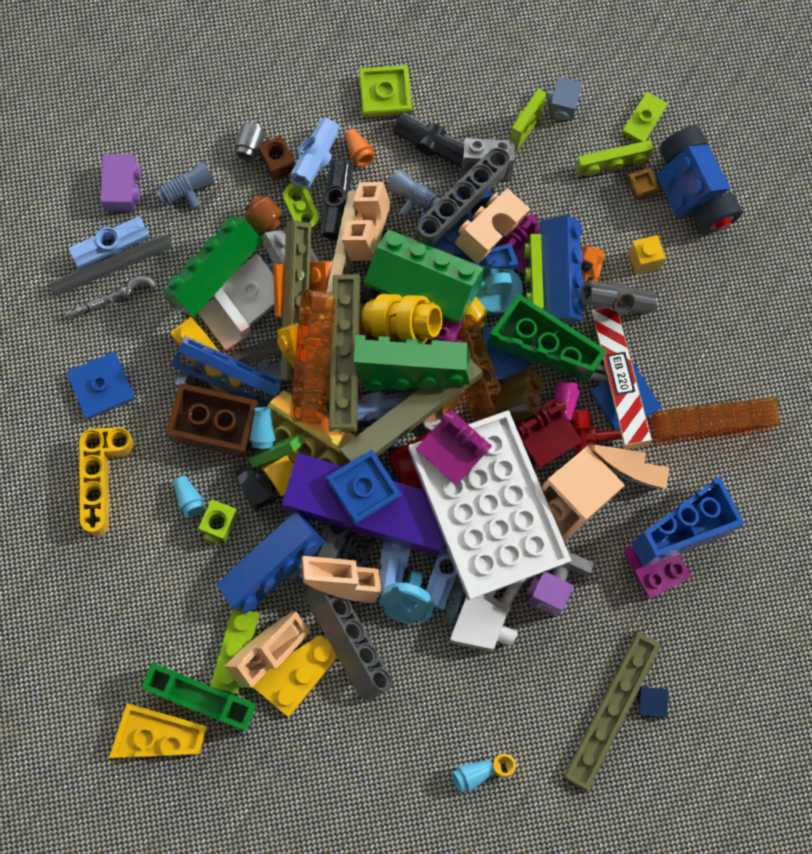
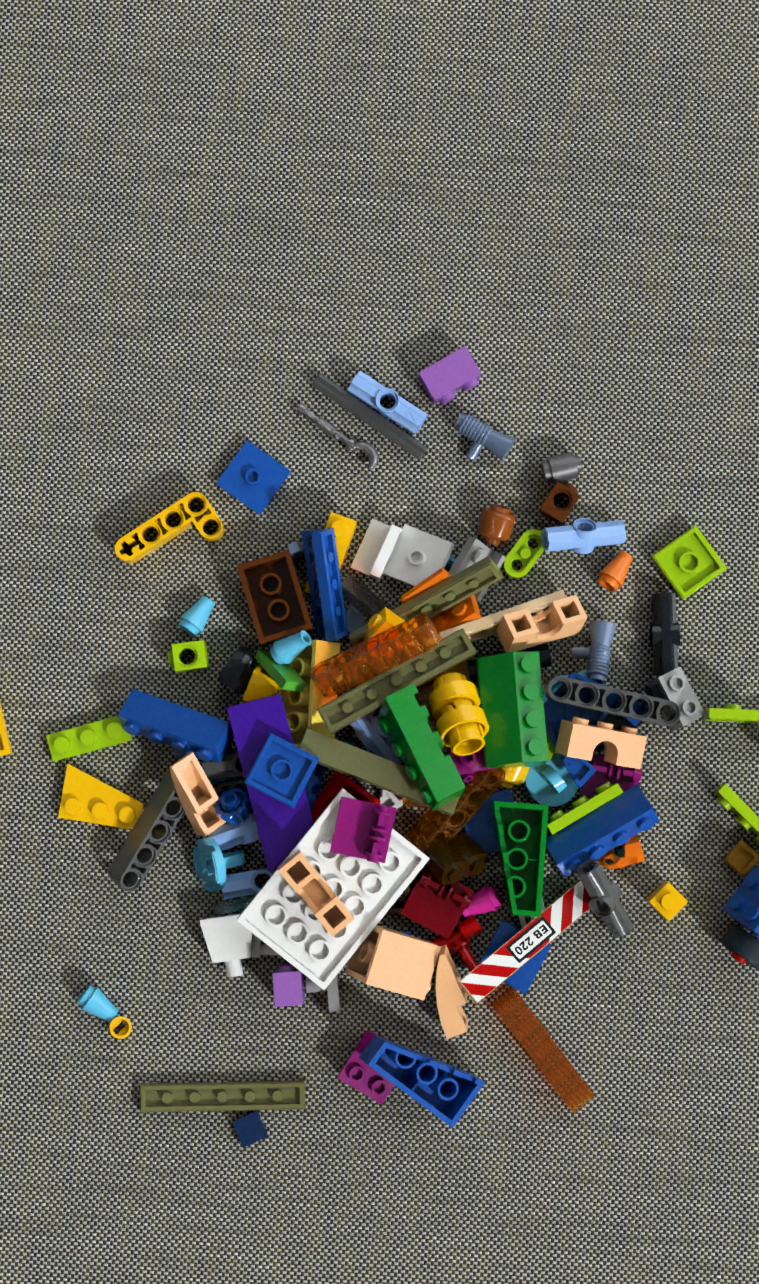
camera: 70 degrees right, 10 degrees up
green arch [141,662,258,732] -> none
green slope [163,216,263,317] -> none
light nougat slope [225,611,310,688] -> none
black piece [320,160,353,240] -> none
none -> blue piece [214,787,252,825]
none -> light nougat arch [278,849,354,937]

